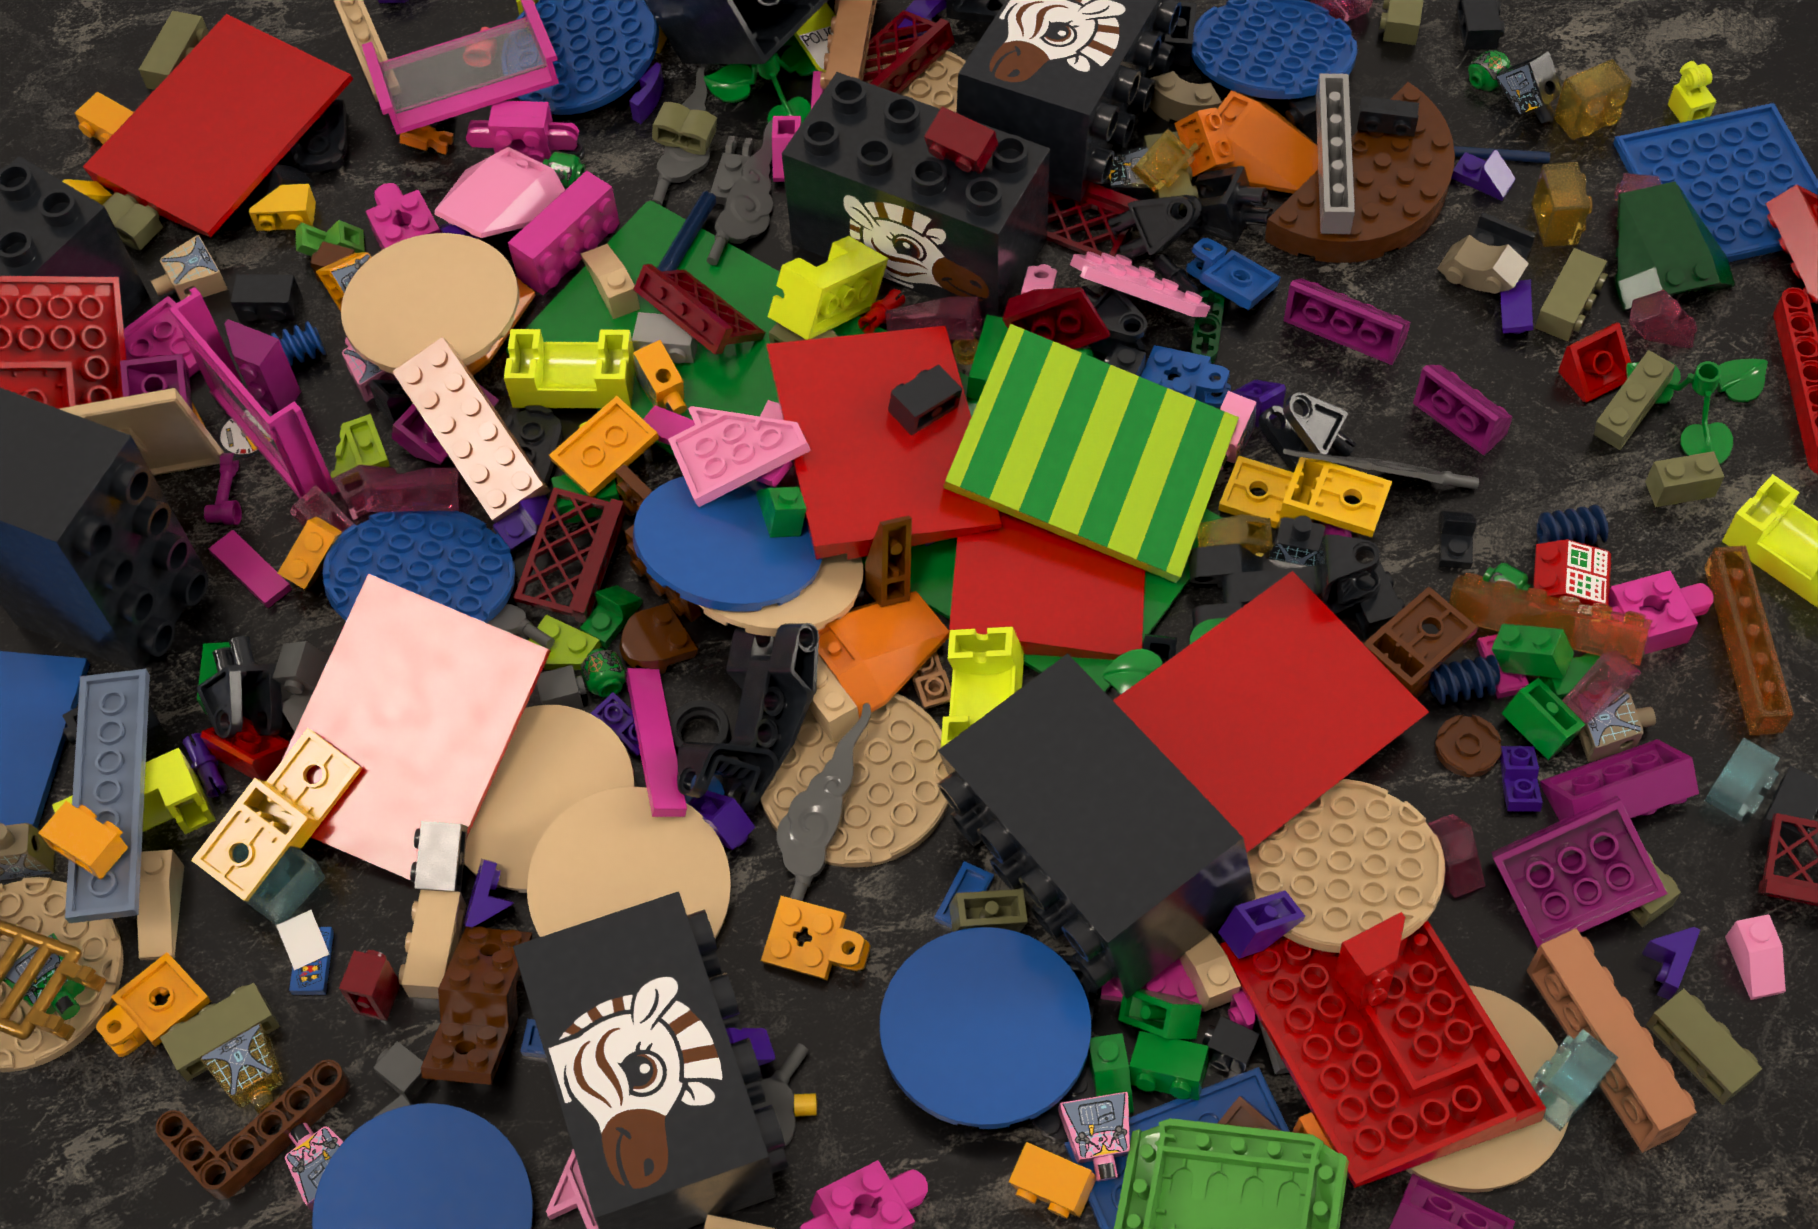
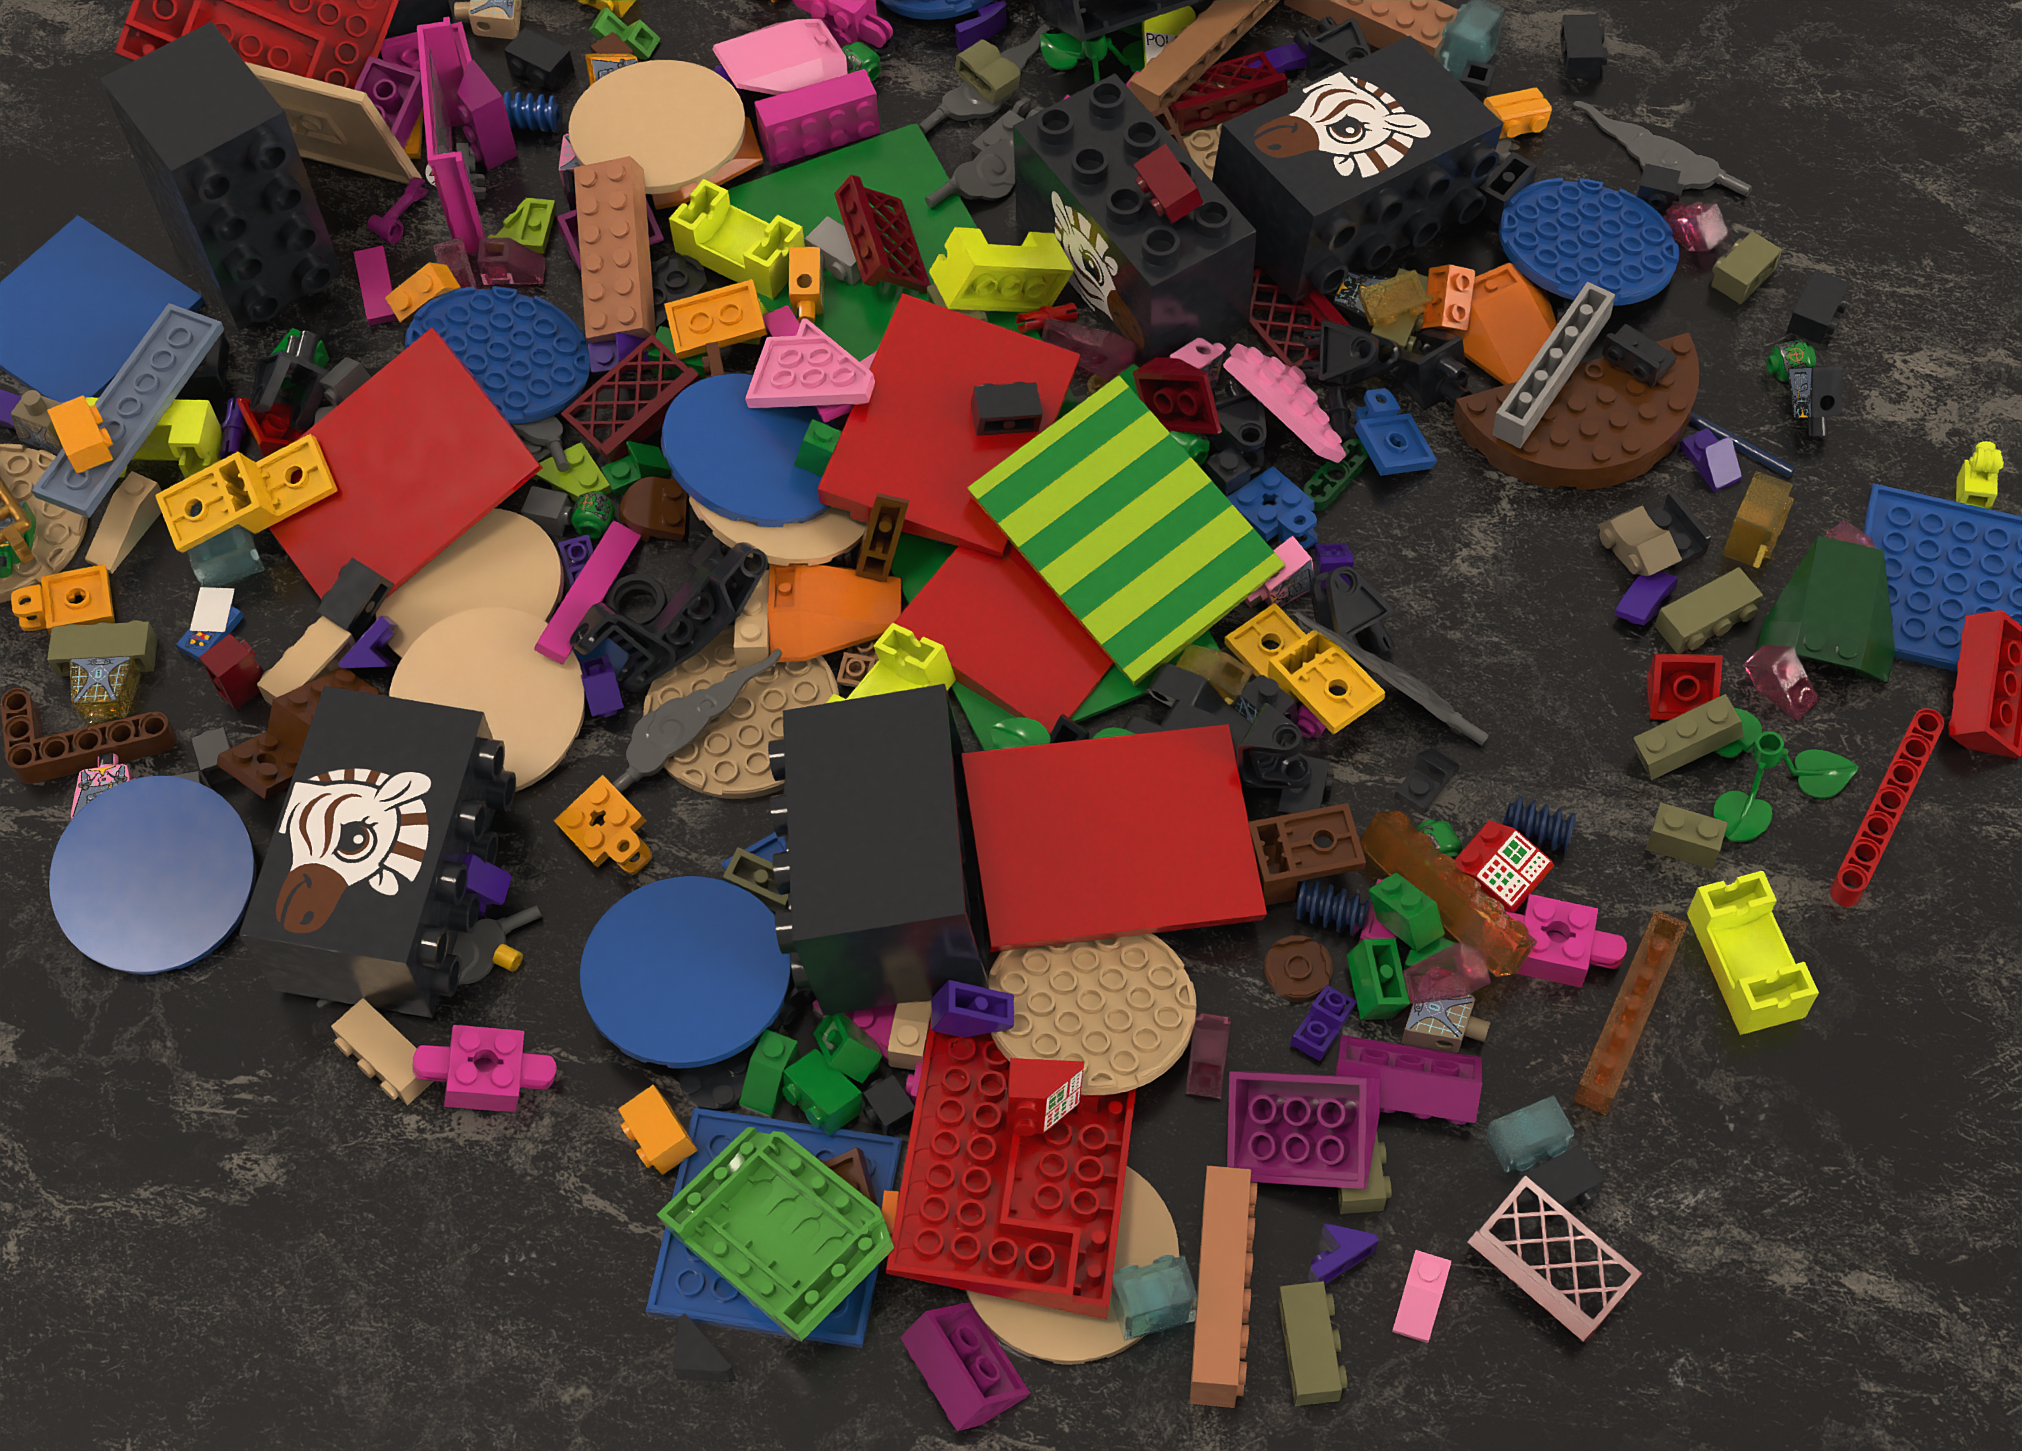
camera: 30 degrees right, 0 degrees up
clear pink slope [363,468,461,512] -> none
dark pink brick [365,183,441,250] -> none
tan slope [581,244,640,319] -> none
dark blue axle [657,191,716,271] -> none
torso [1058,1092,1130,1181] -> none
dark tan brick [1149,71,1222,122] -> none
magenta slope [1283,278,1411,365] -> none
magenta slope [1413,365,1513,456] -> none
clear yellow brick [1554,59,1632,140] -> none

